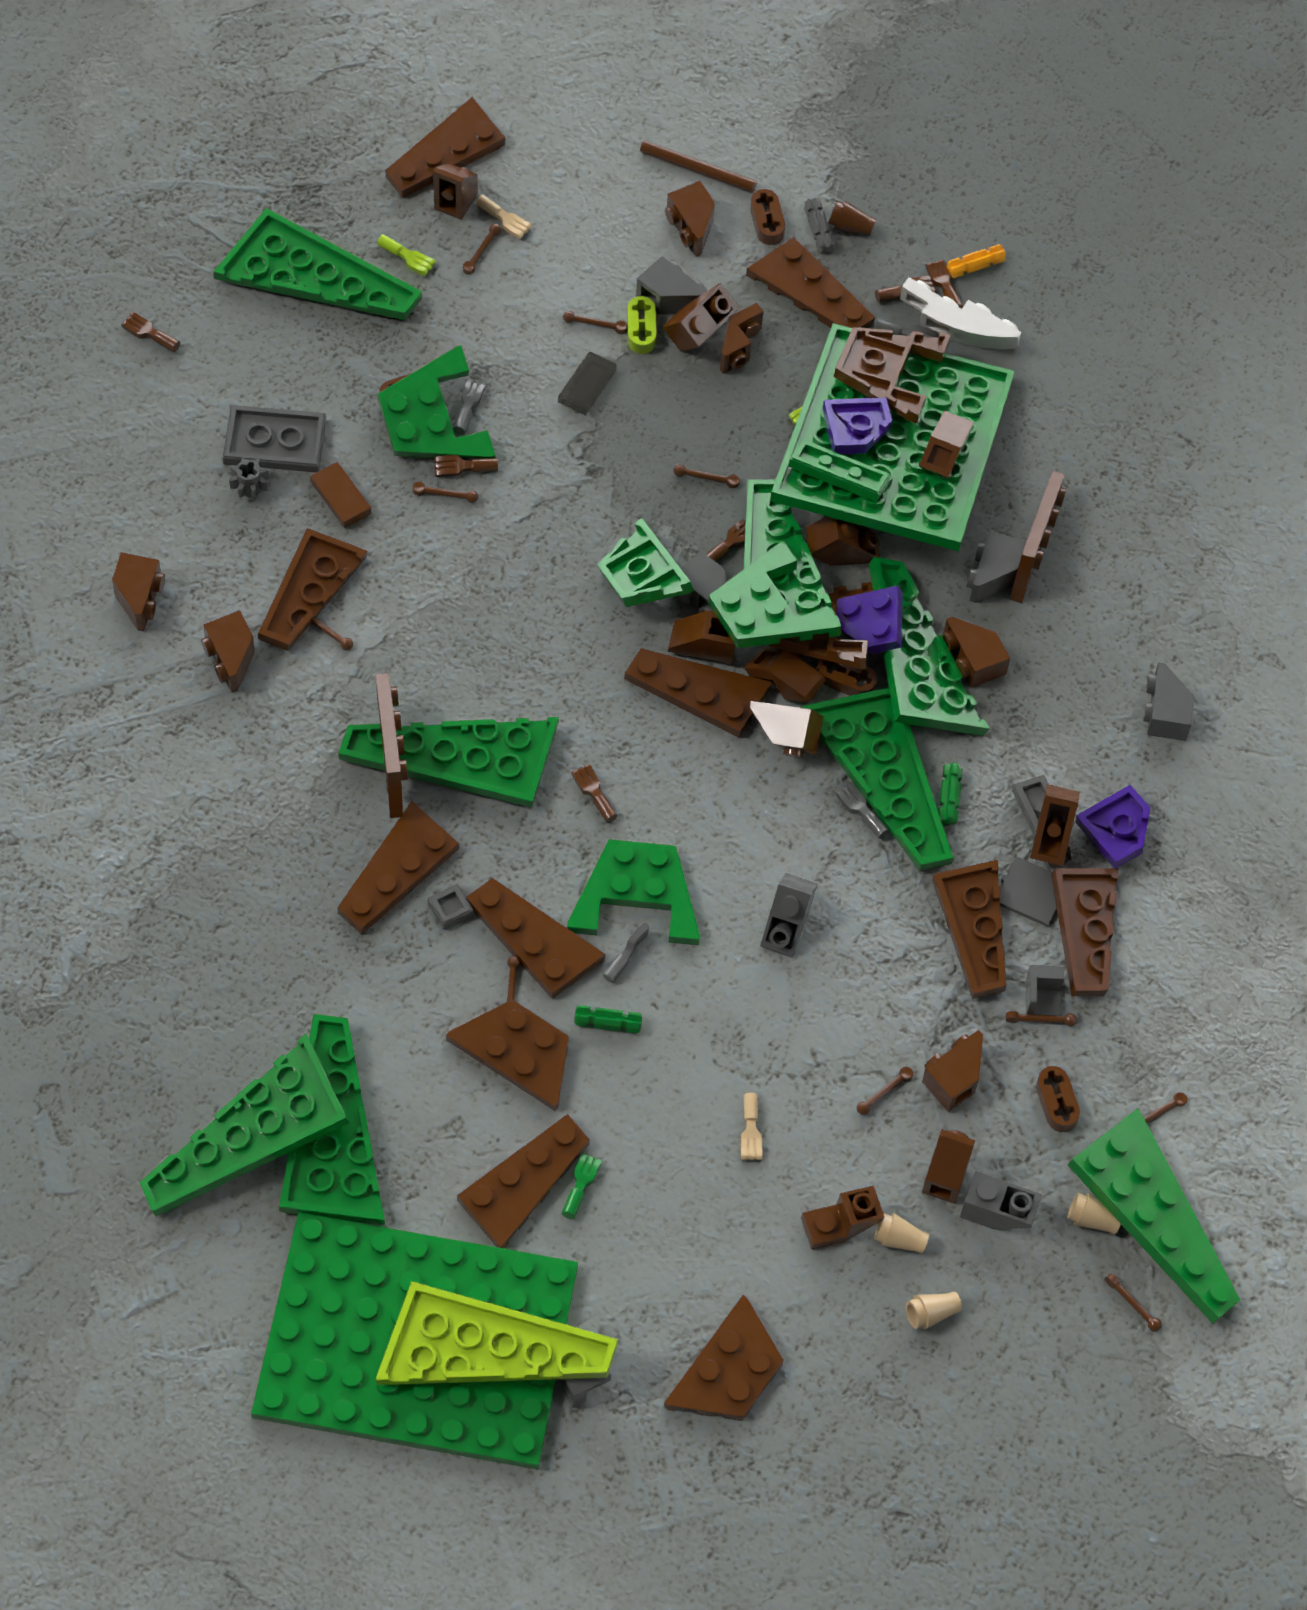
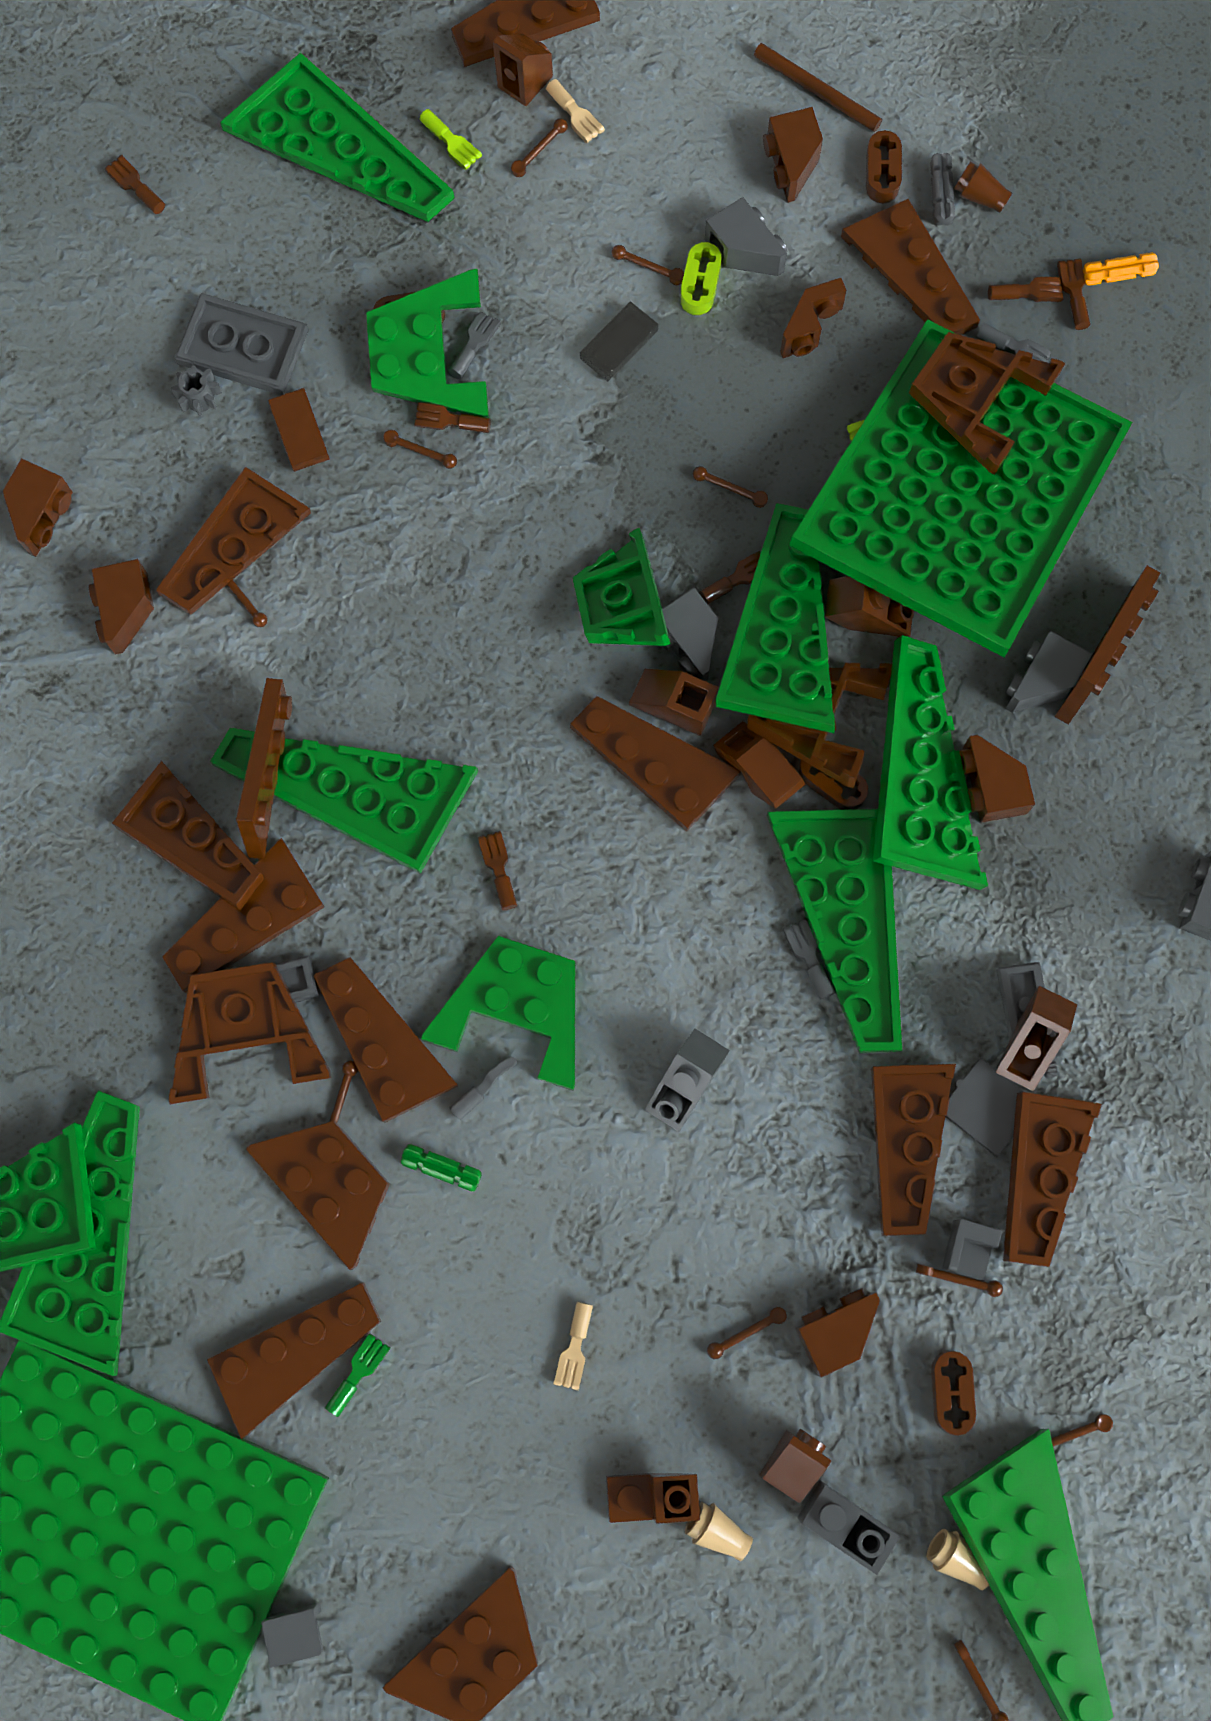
camera: 20 degrees right, 15 degrees up
lime wing [375,1281,619,1385] -> none
reddish brown slope [662,283,739,352] -> none
wing [709,541,841,648] -> none
slope [750,701,824,758] -> none
green tile [788,439,891,502] -> none
dark purple plate [822,398,892,454] -> none
dark purple plate [837,586,903,654] -> none
white slope [900,277,1021,349] -> none
tan cone [906,1291,962,1330] -> none
reddish brown slope [918,411,974,479] -> none
green axle [938,762,963,826] -> none
dark purple plate [1075,785,1150,869] -> none
none -> reddish brown wing [112,761,264,910]
none -> reddish brown wing [169,962,332,1104]

